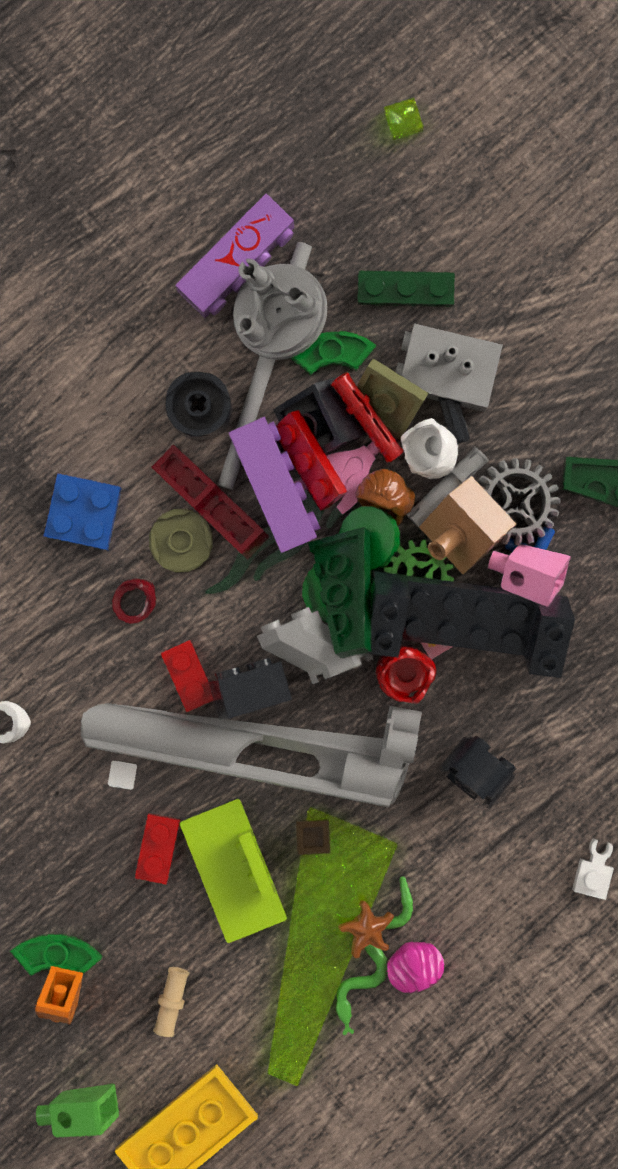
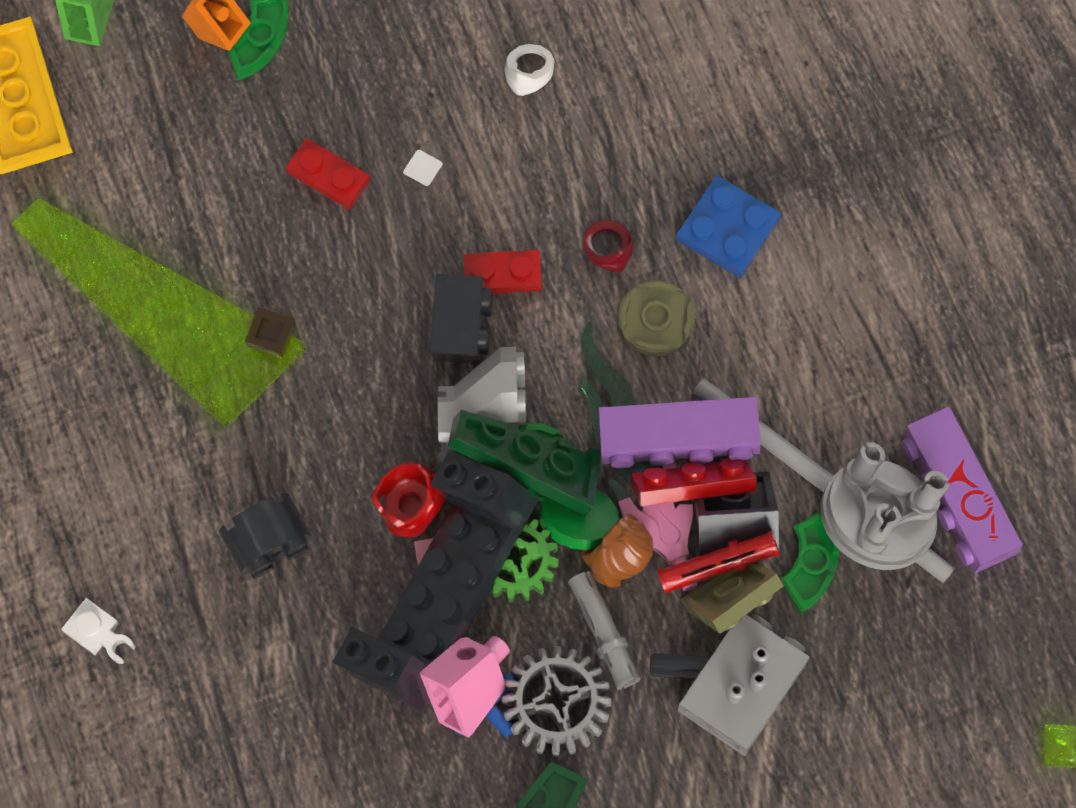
camera: 115 degrees right, 15 degrees down
light grey panel [81,703,422,807] -> none
dark red slope [151,444,269,560] -> none
tan pin [153,967,189,1037] -> none
black brick [165,372,232,441] -> none
lime bracket [180,799,287,943] -> none
bright green animal [336,876,413,1036] -> none
dark orange animal [338,900,394,958] -> none
dark green plate [358,271,455,307] -> none
dark pink hair [387,942,444,994] -> none
white hair [400,418,458,479] -> none
medium nougat brick [419,476,516,574] -> none

